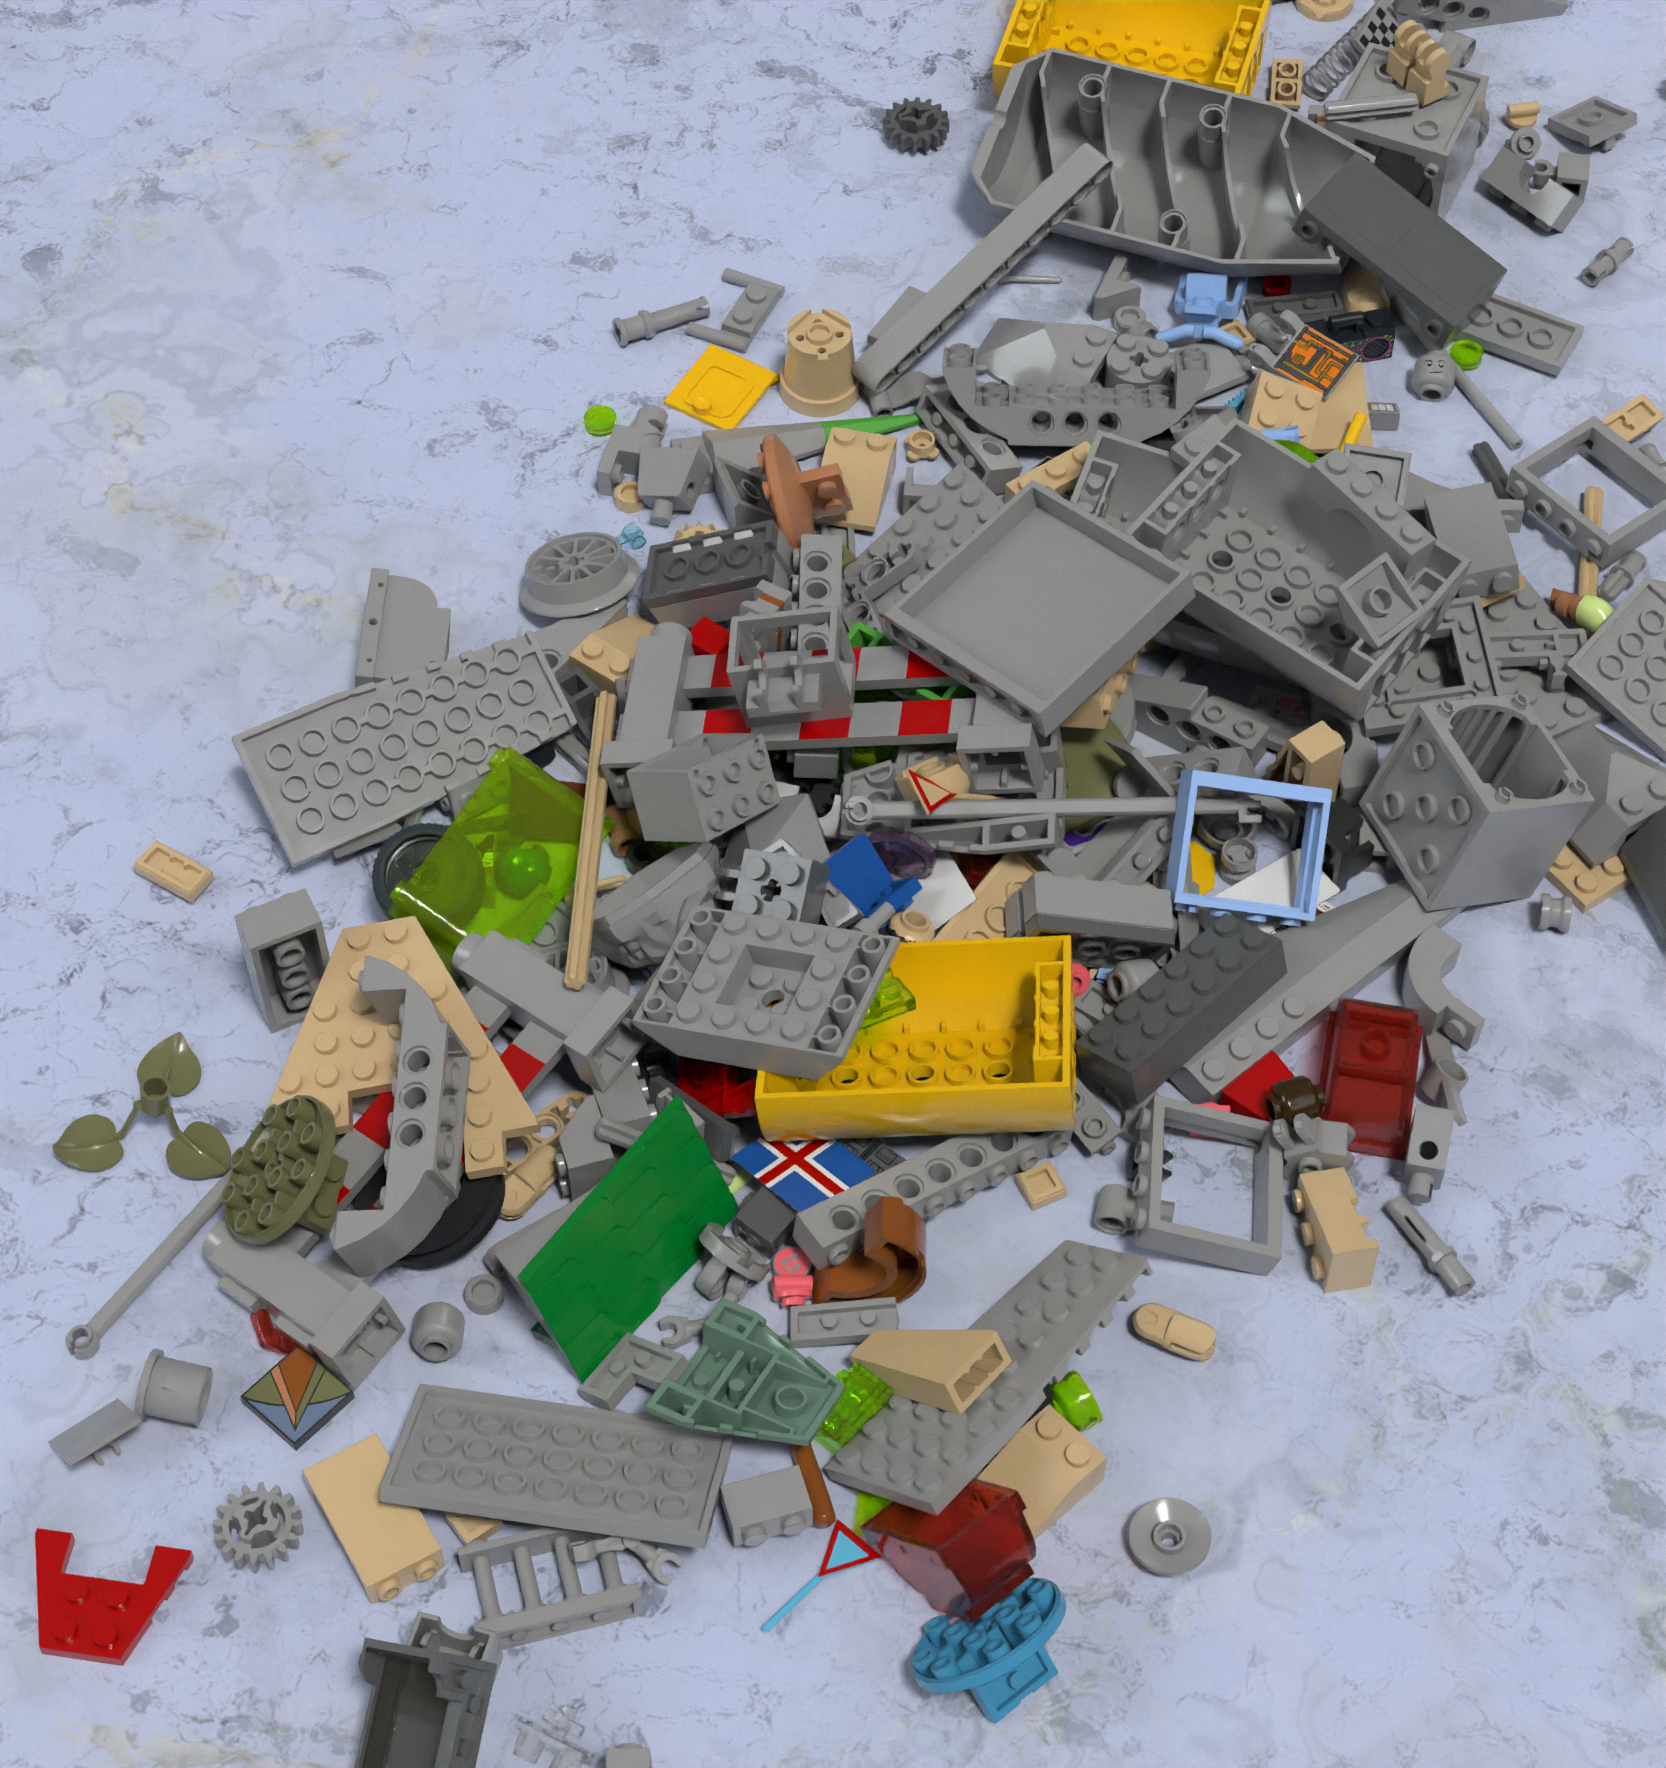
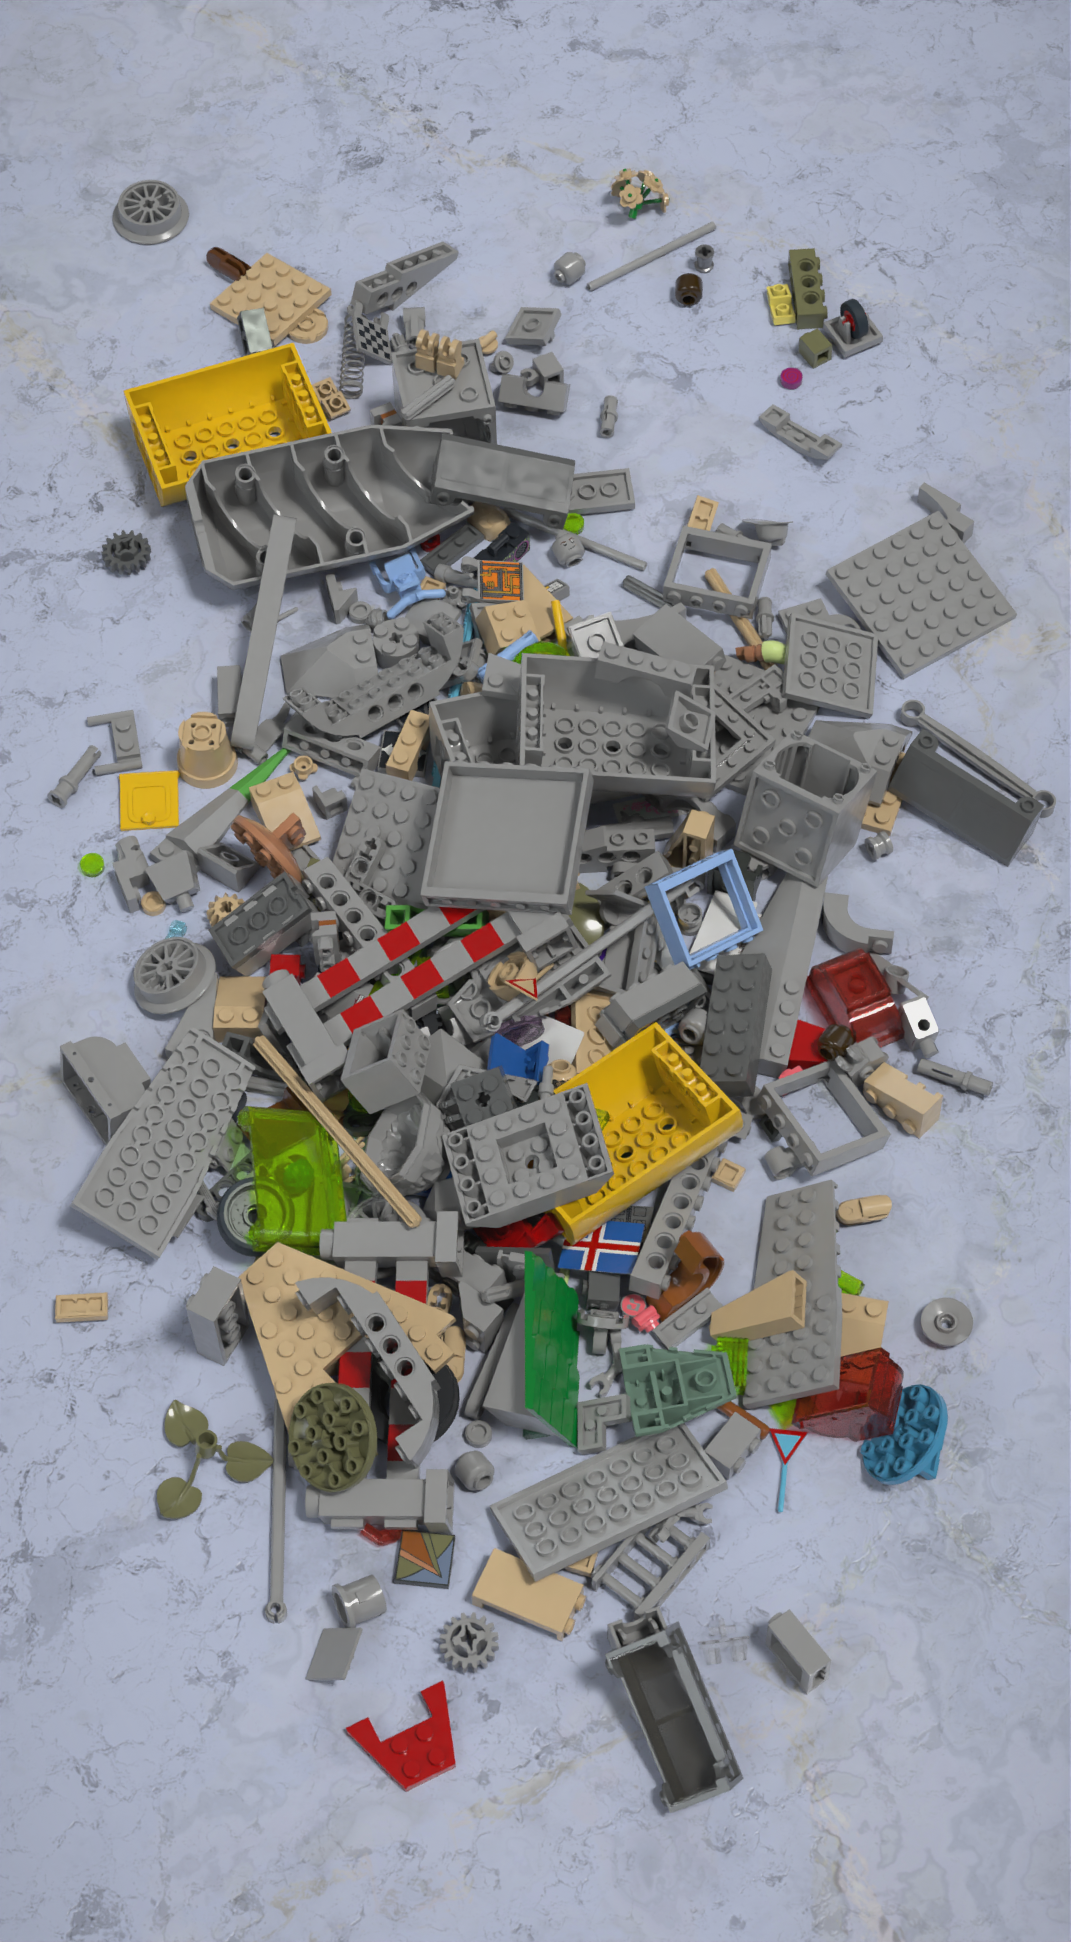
camera: 35 degrees left, 5 degrees up
light grey piece [727,605,856,728] -> none

